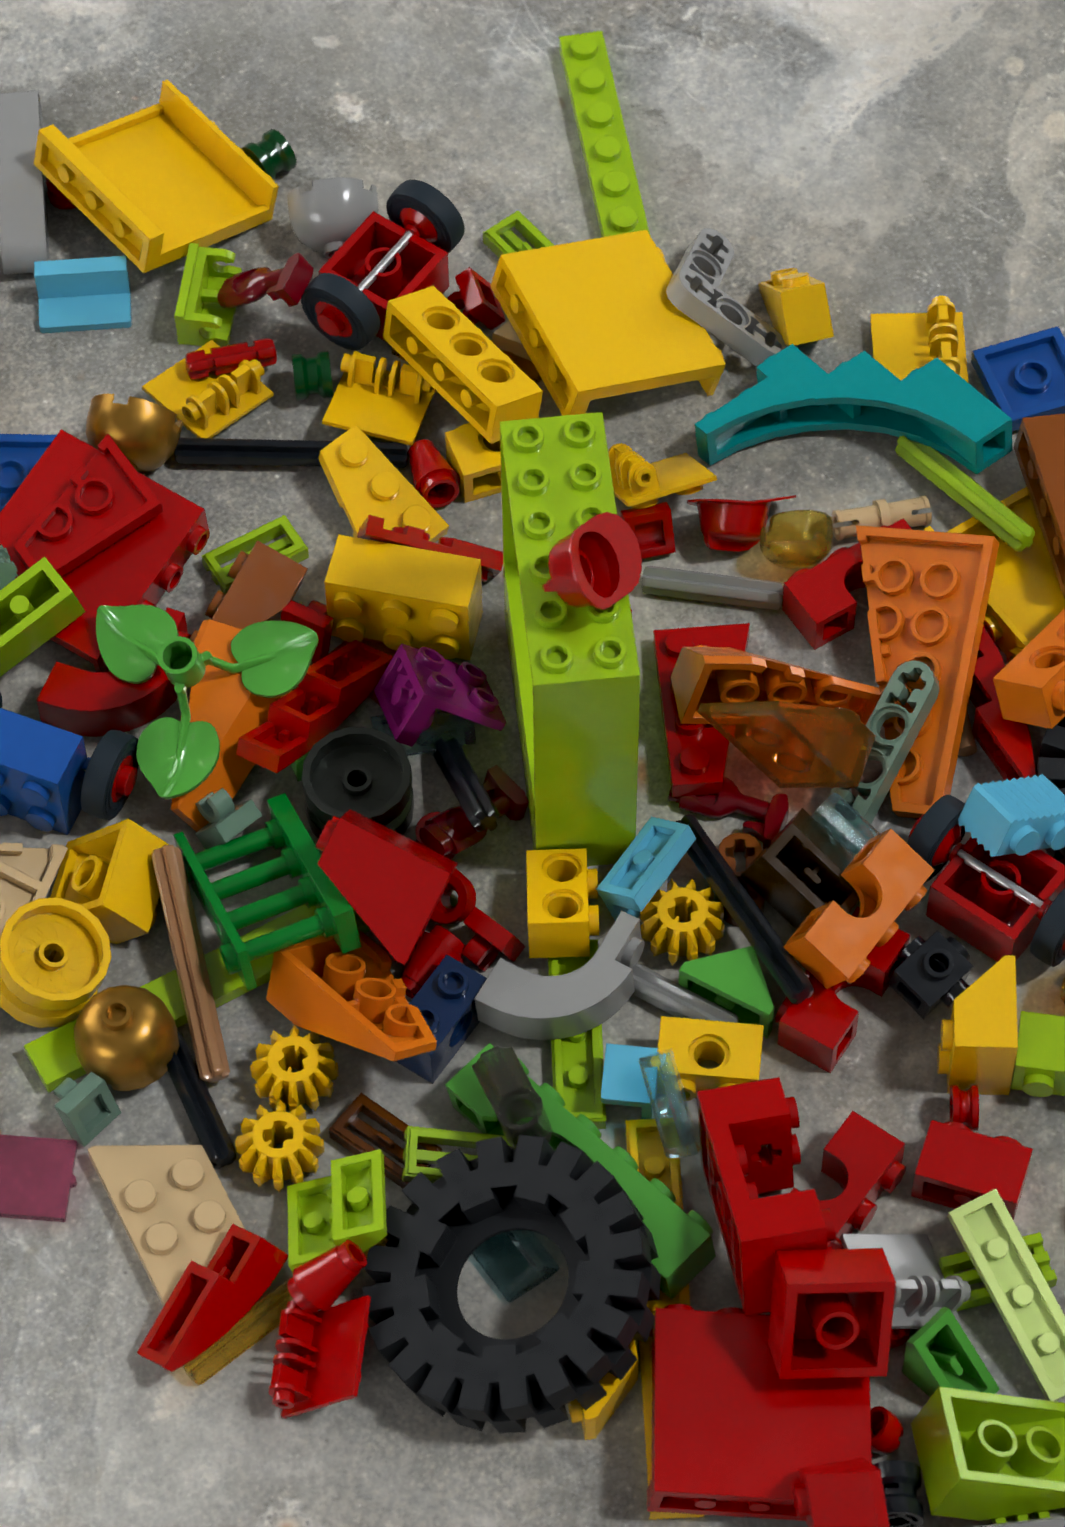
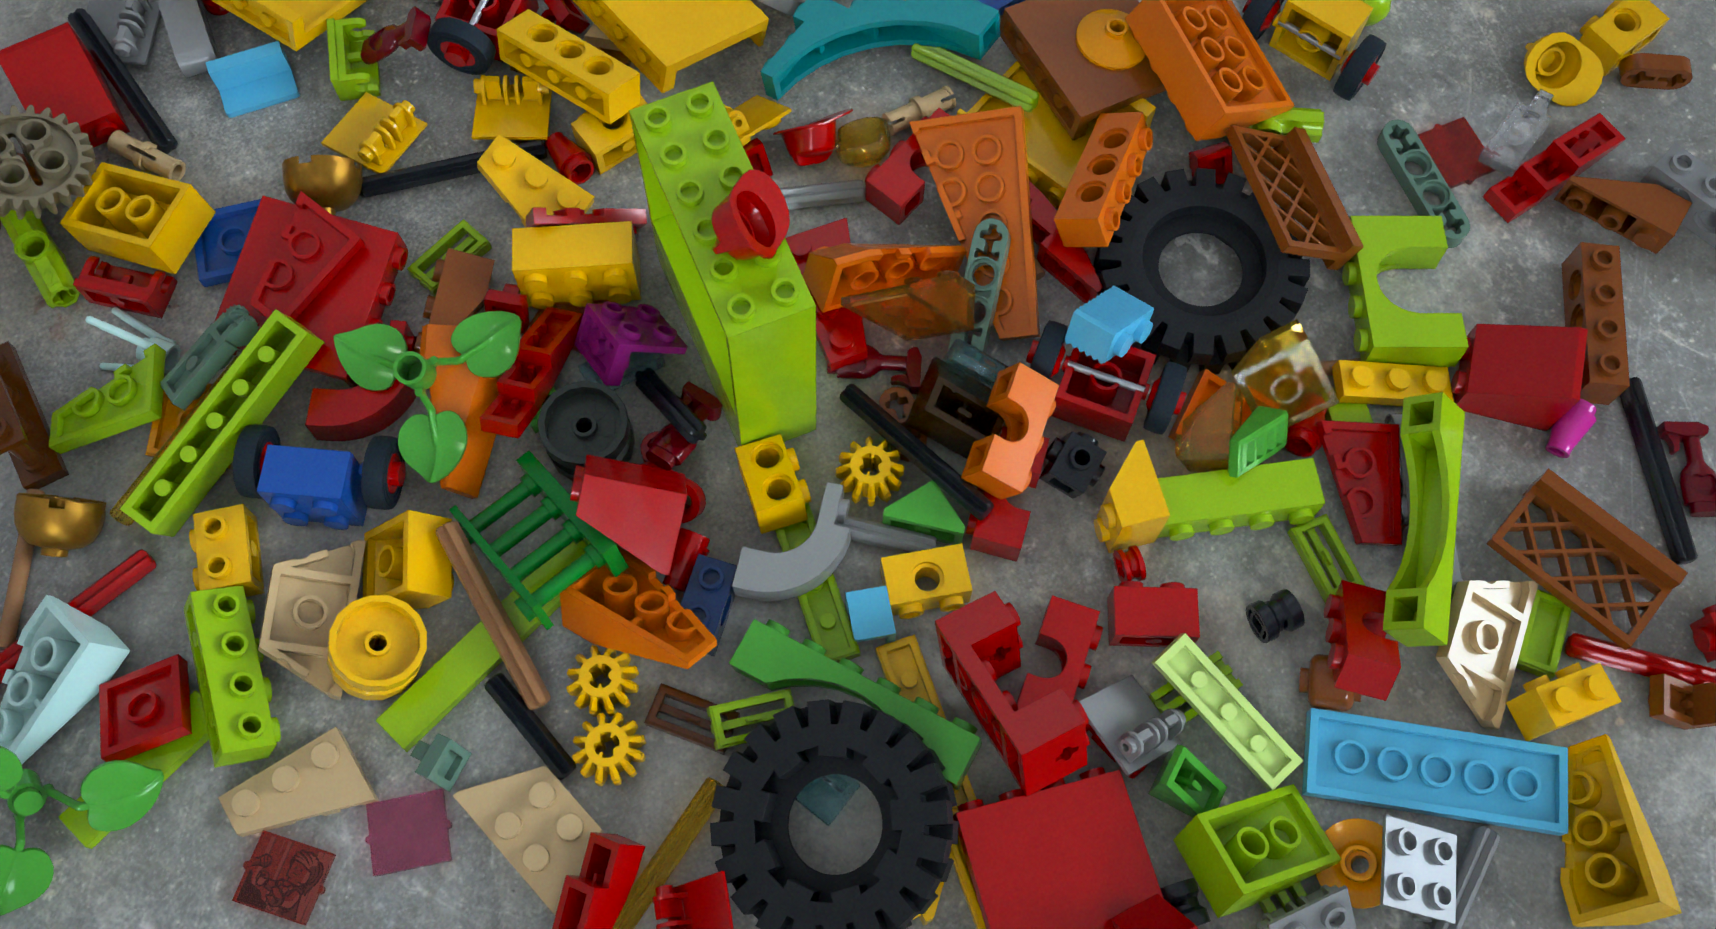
camera: 20 degrees left, 10 degrees up
pearl gold cylinder [74,985,179,1092] -> none
red axle [185,338,277,380] -> none
sand green tile [195,788,262,849] -> none
lime slope [287,1149,387,1274] -> none
red cone [287,1240,367,1314] -> none
dark green wheel [292,351,333,401] -> none
red tile [462,906,526,972] -> none
clear smoke piece [472,1046,552,1149] -> none
medium azure panel [596,816,696,921] -> none
clear light blue slope [639,1049,700,1159] -> none
red brick [768,1248,896,1379] -> none
red hinge [871,1406,904,1455] -> none

